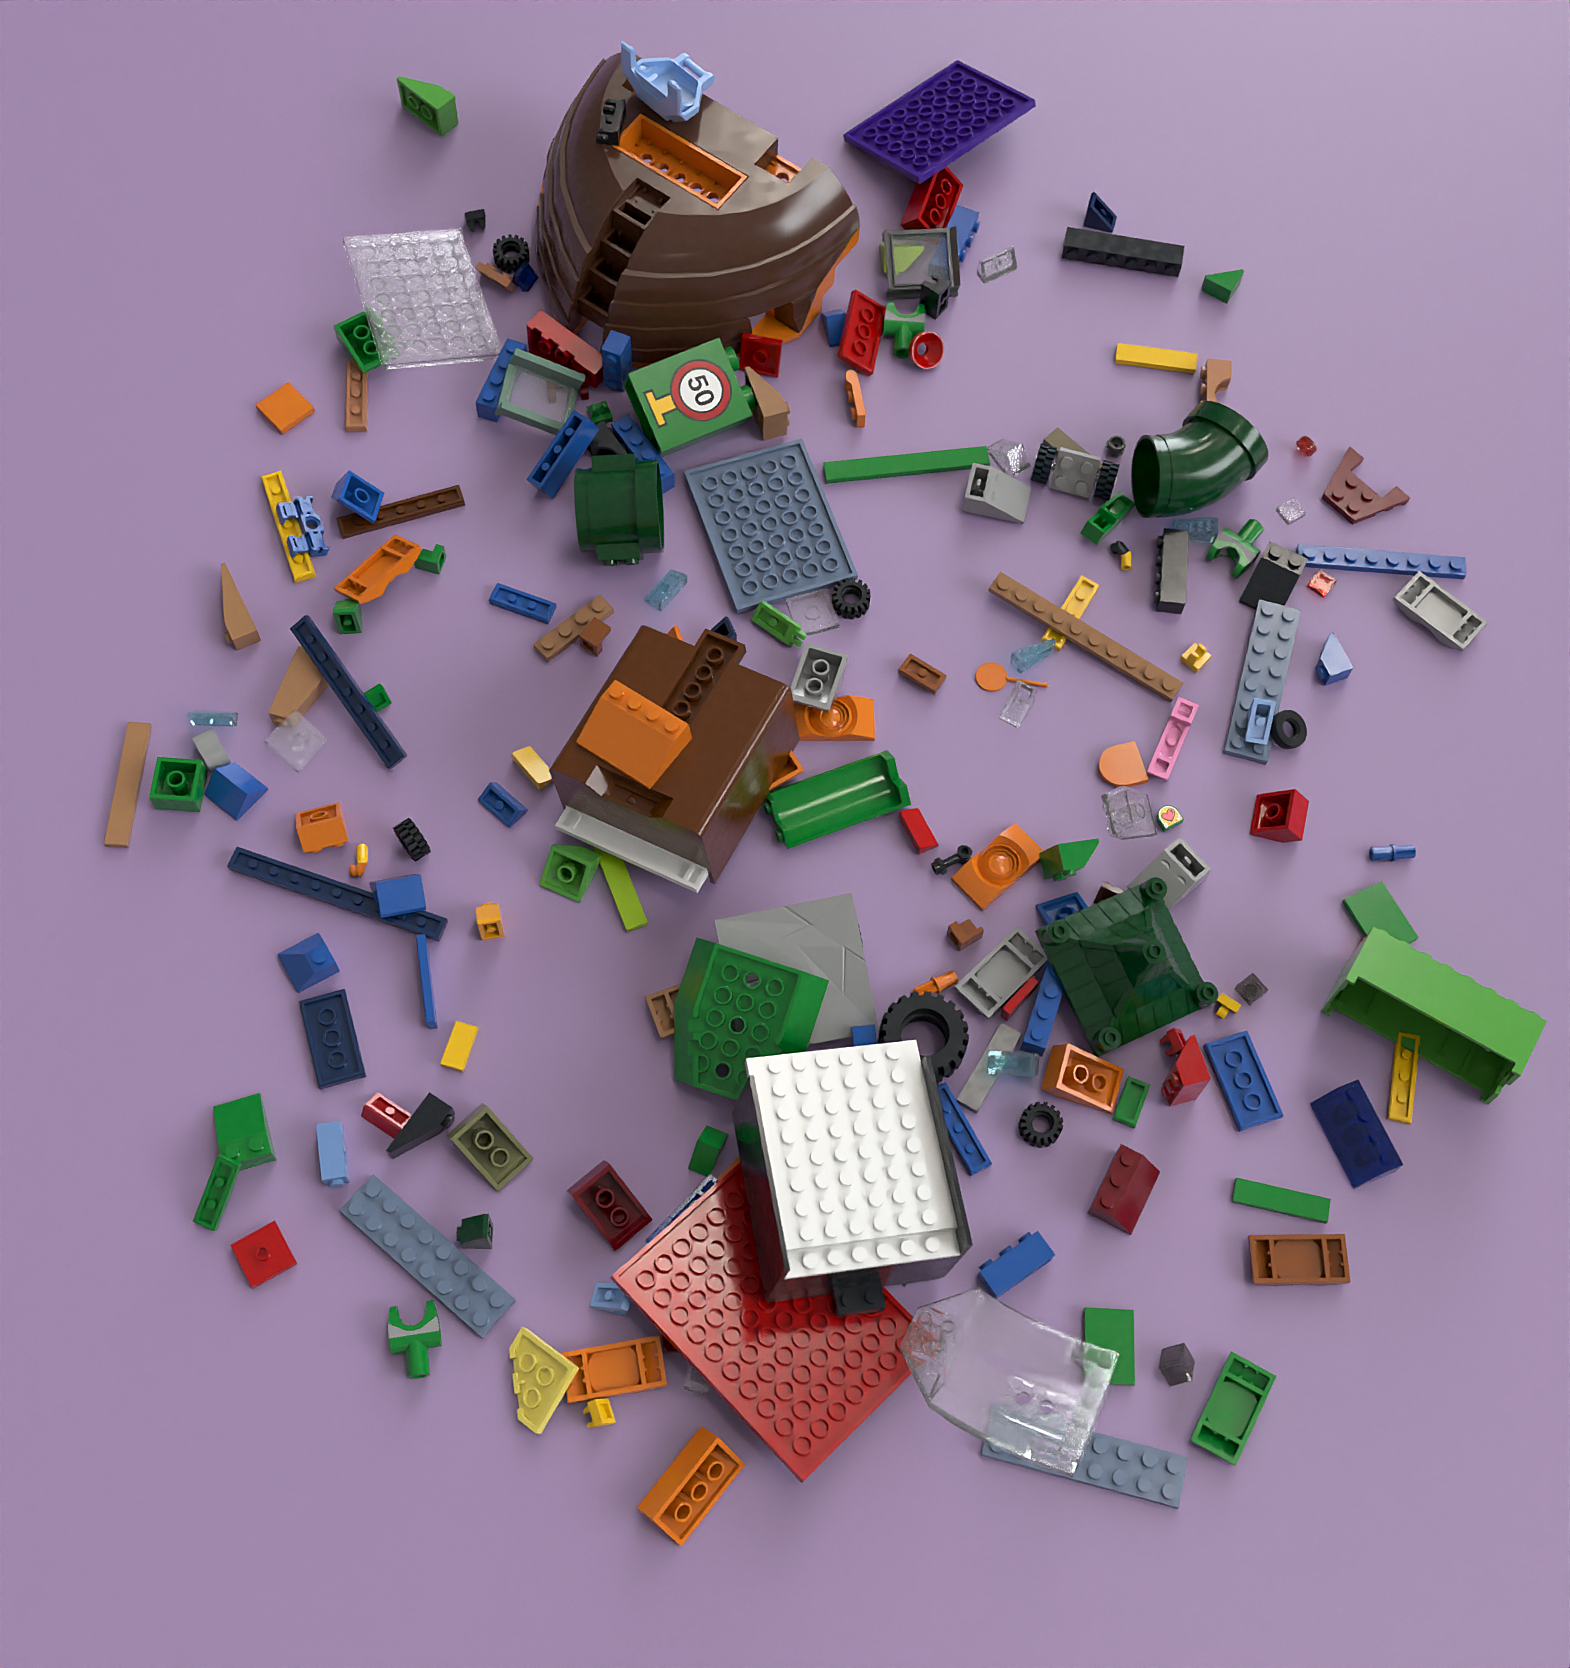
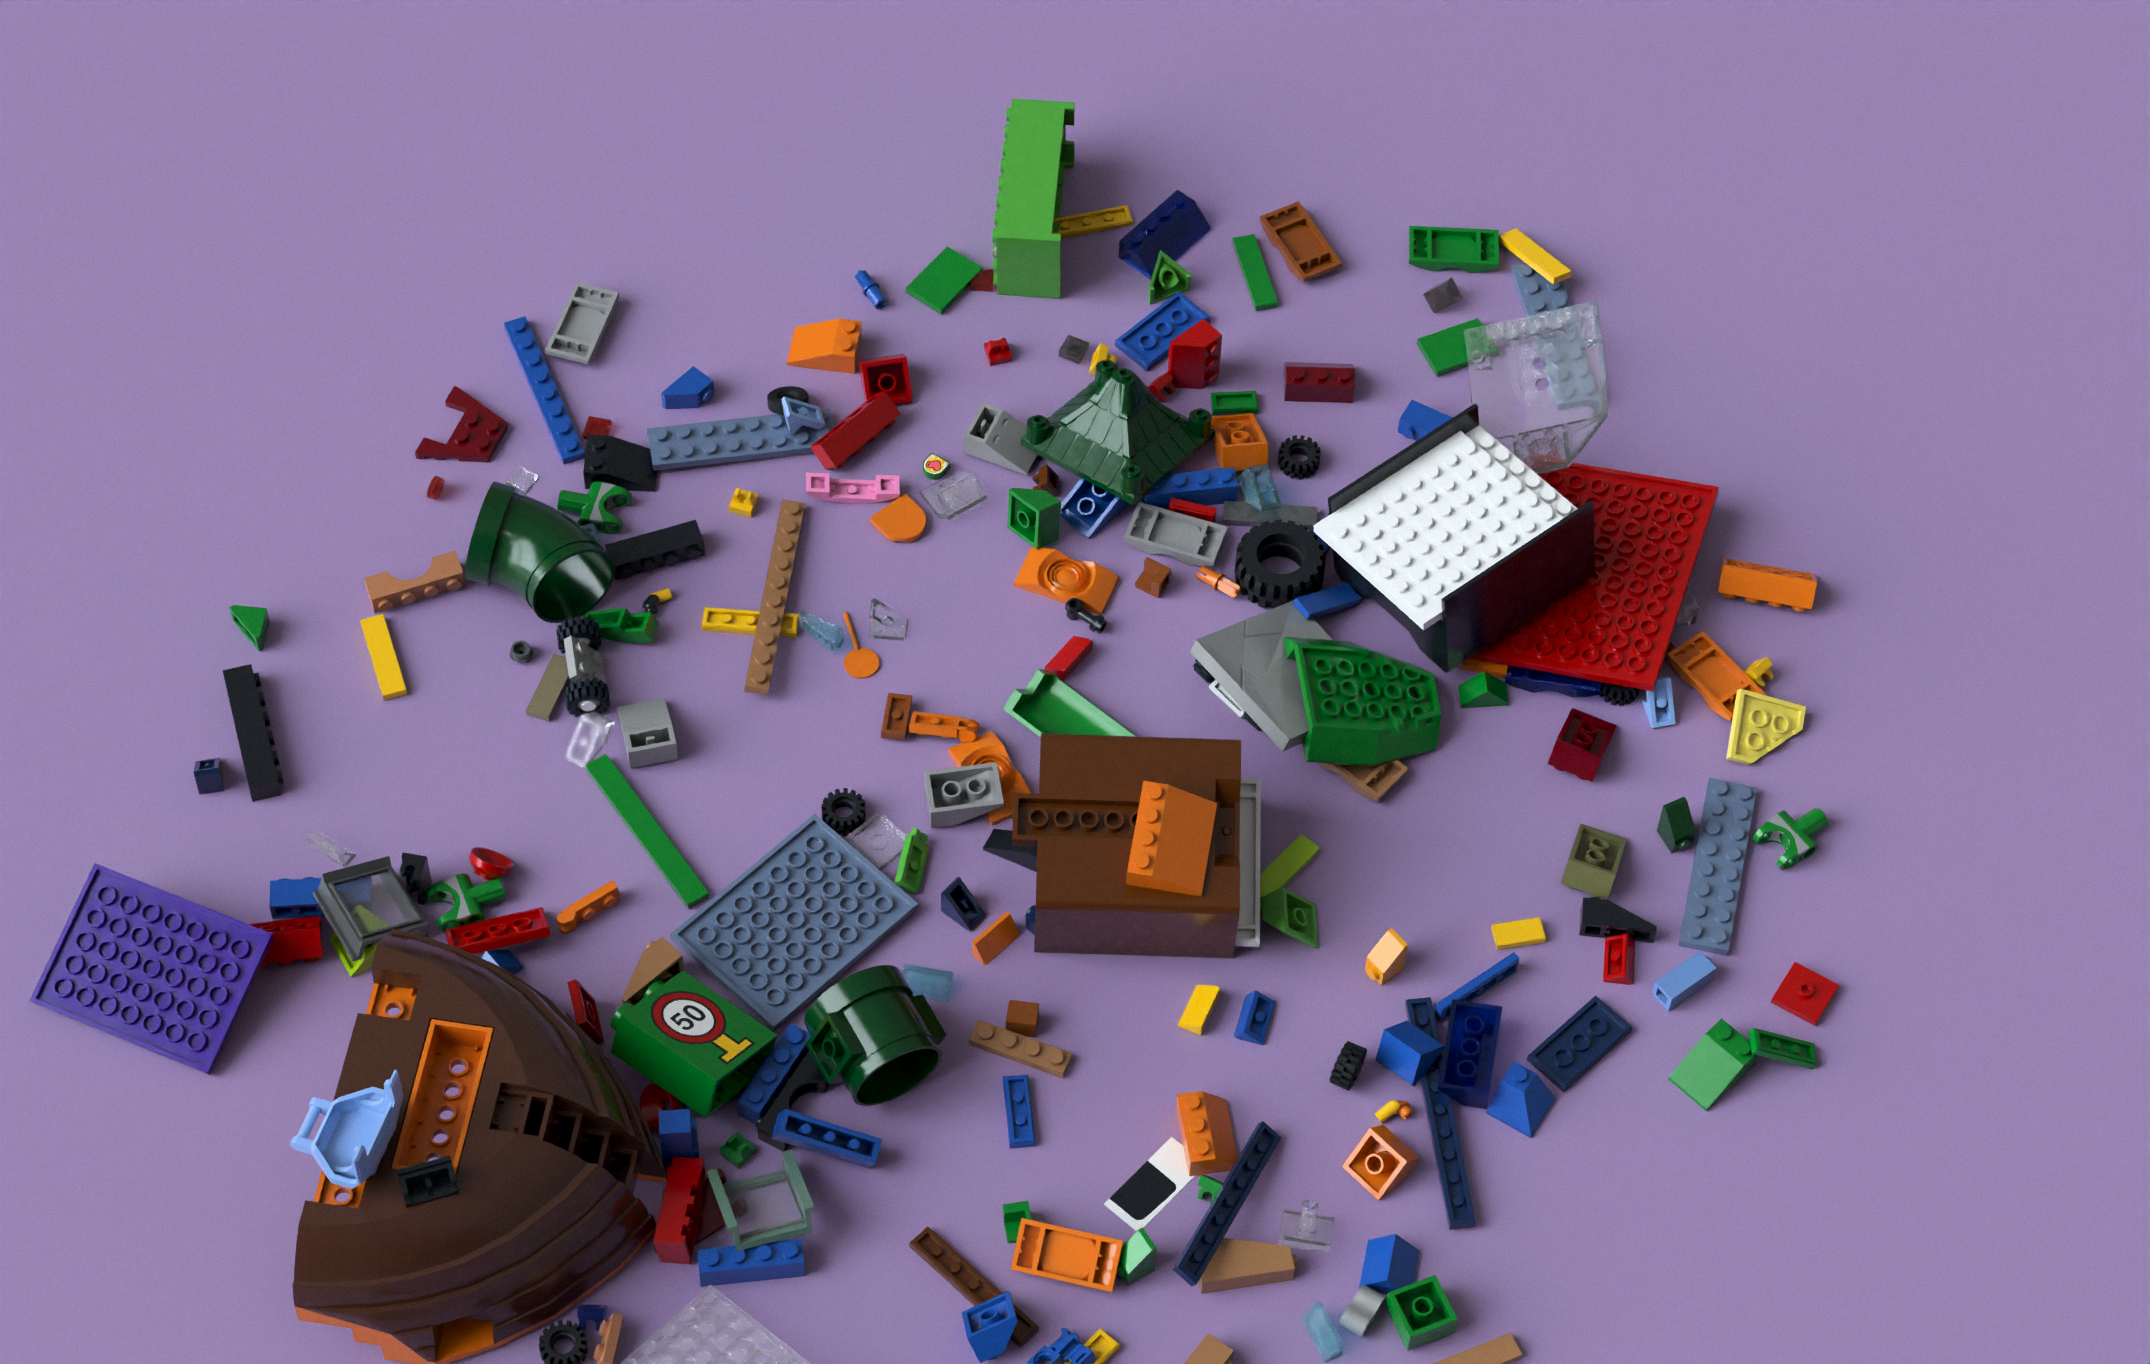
camera: 115 degrees left, 10 degrees down
none -> orange slope [787,319,862,374]
none -> red brick [810,391,901,469]
none -> orange hinge [909,711,979,742]
none -> red tile [984,338,1012,366]
none -> sticker [1104,1137,1195,1231]
none -> bright green slope [1148,250,1191,304]
none -> orange slope [1176,1091,1238,1176]
none -> clear blue slope [1438,999,1502,1109]
none -> yellow tile [1499,228,1572,285]

